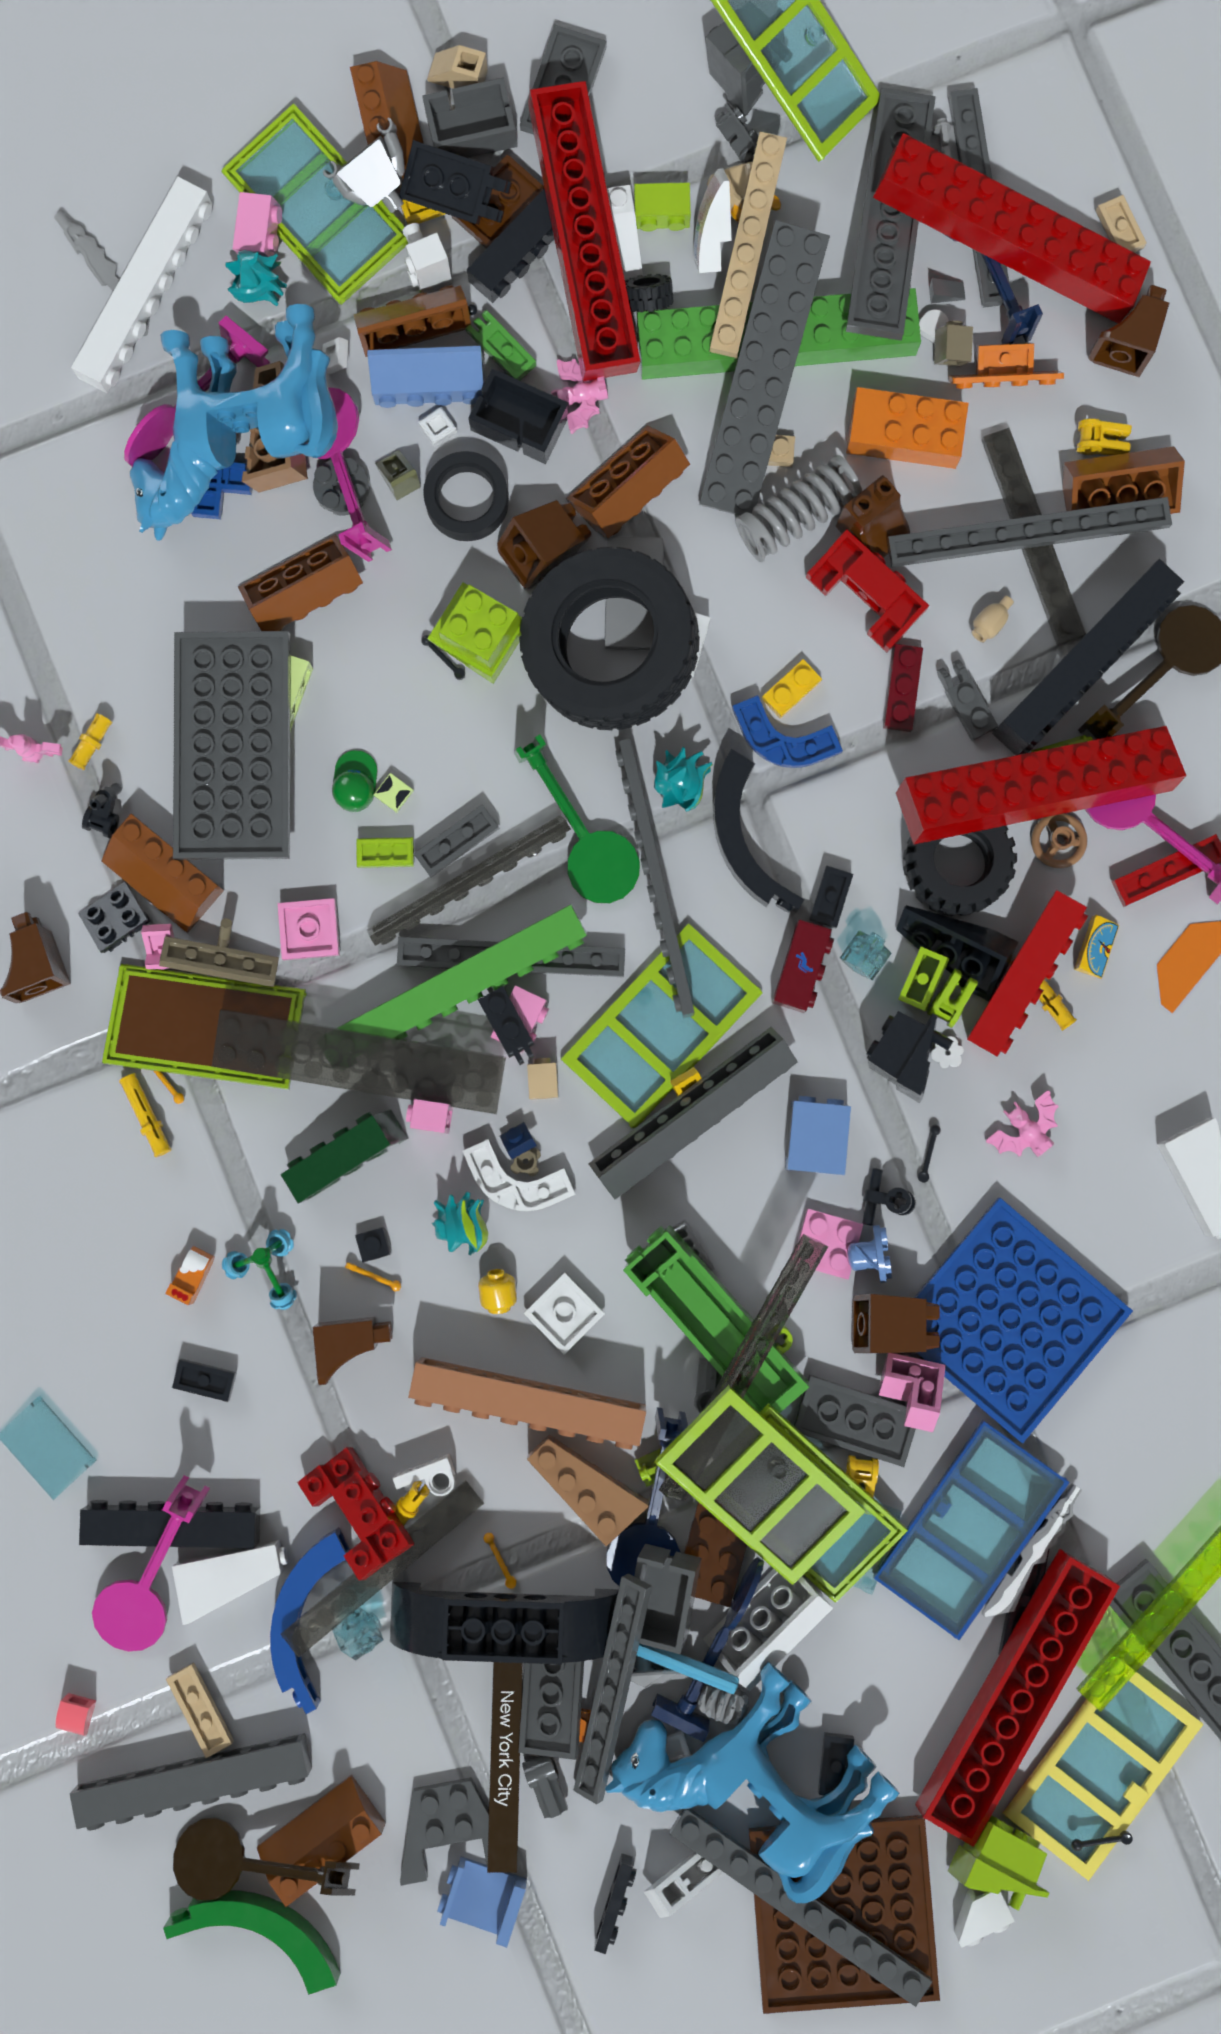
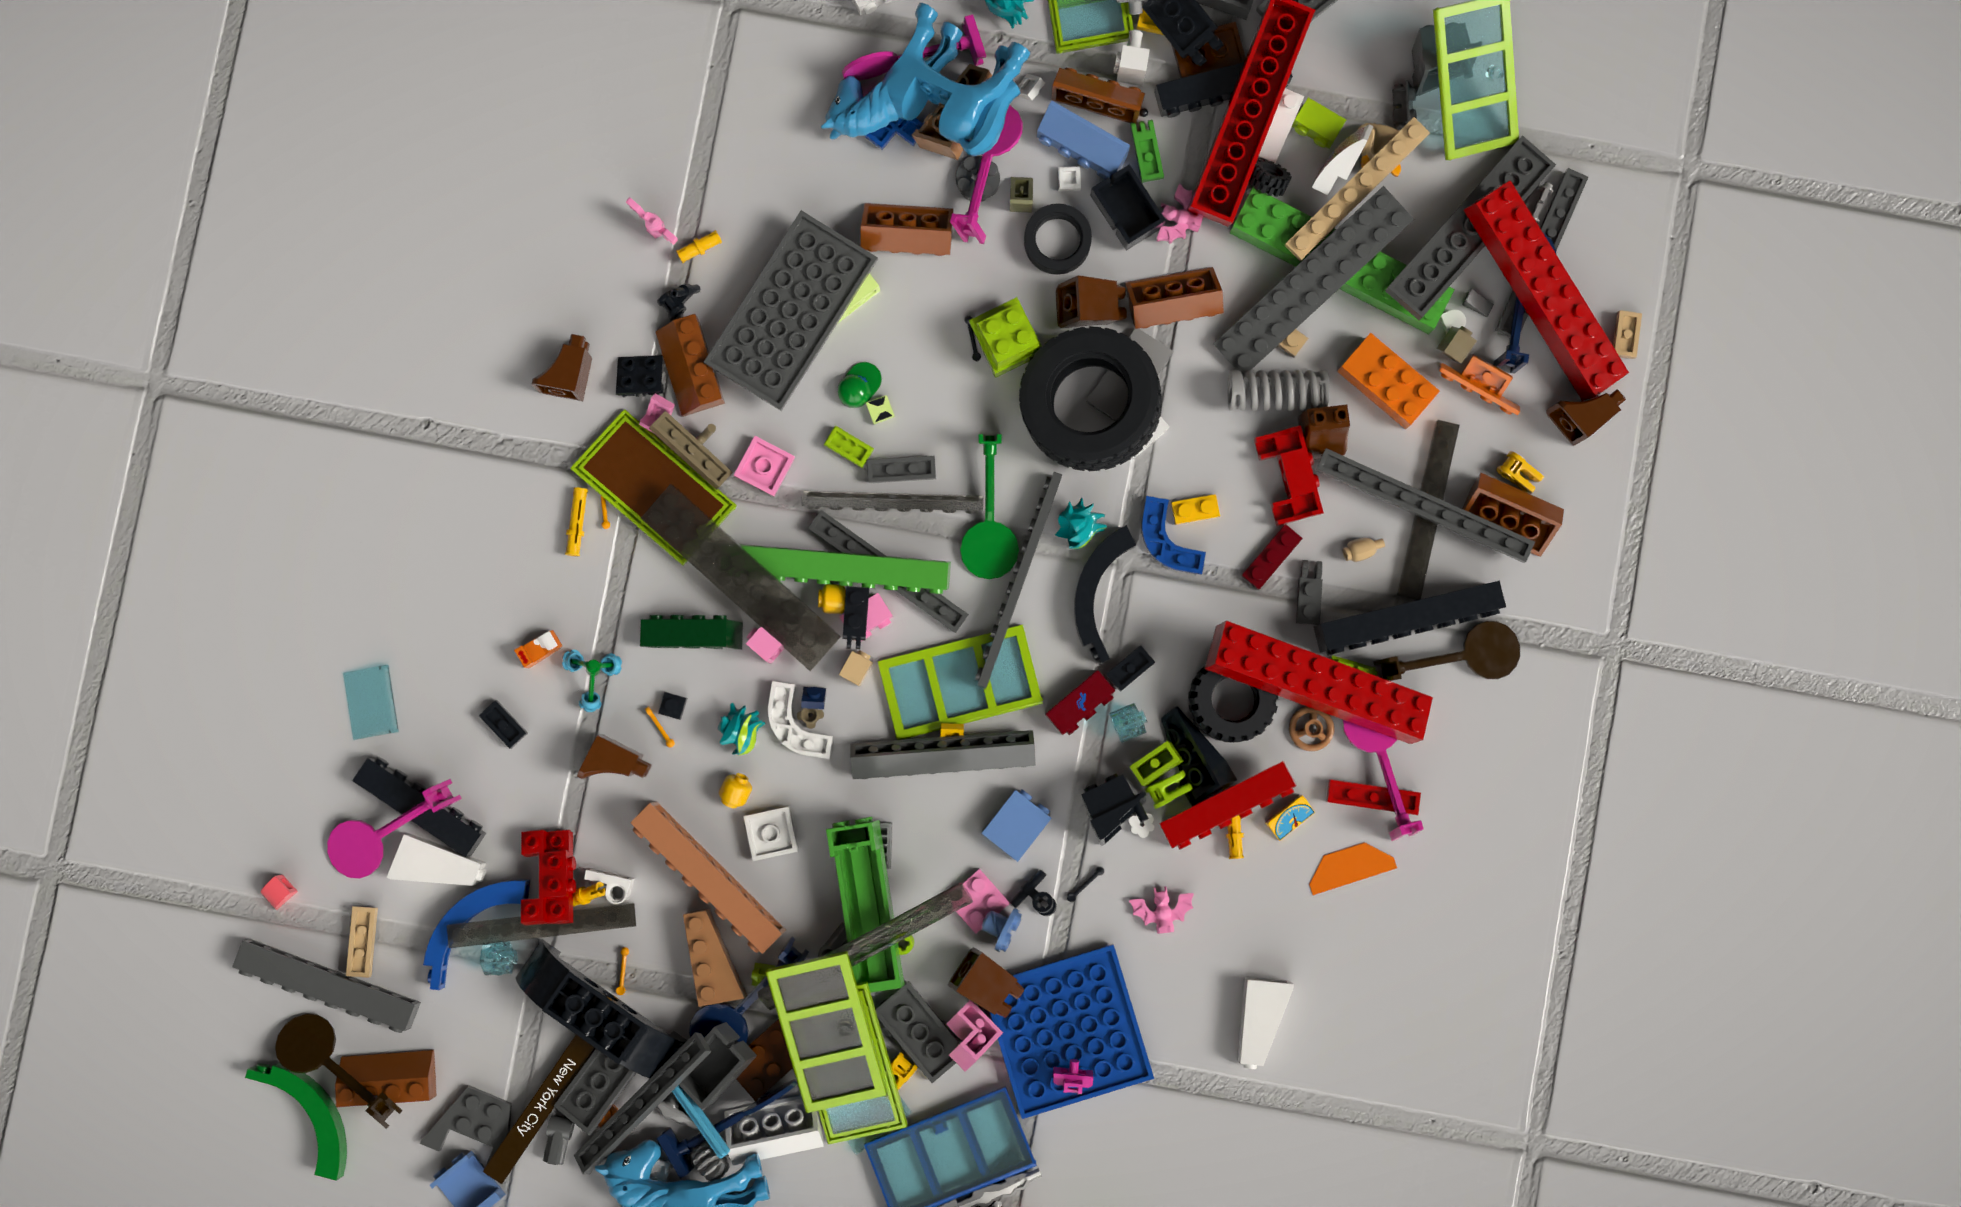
camera: 30 degrees right, 0 degrees up
none -> yellow head [818,584,846,614]
none -> dark pink piece [1053,1059,1093,1094]

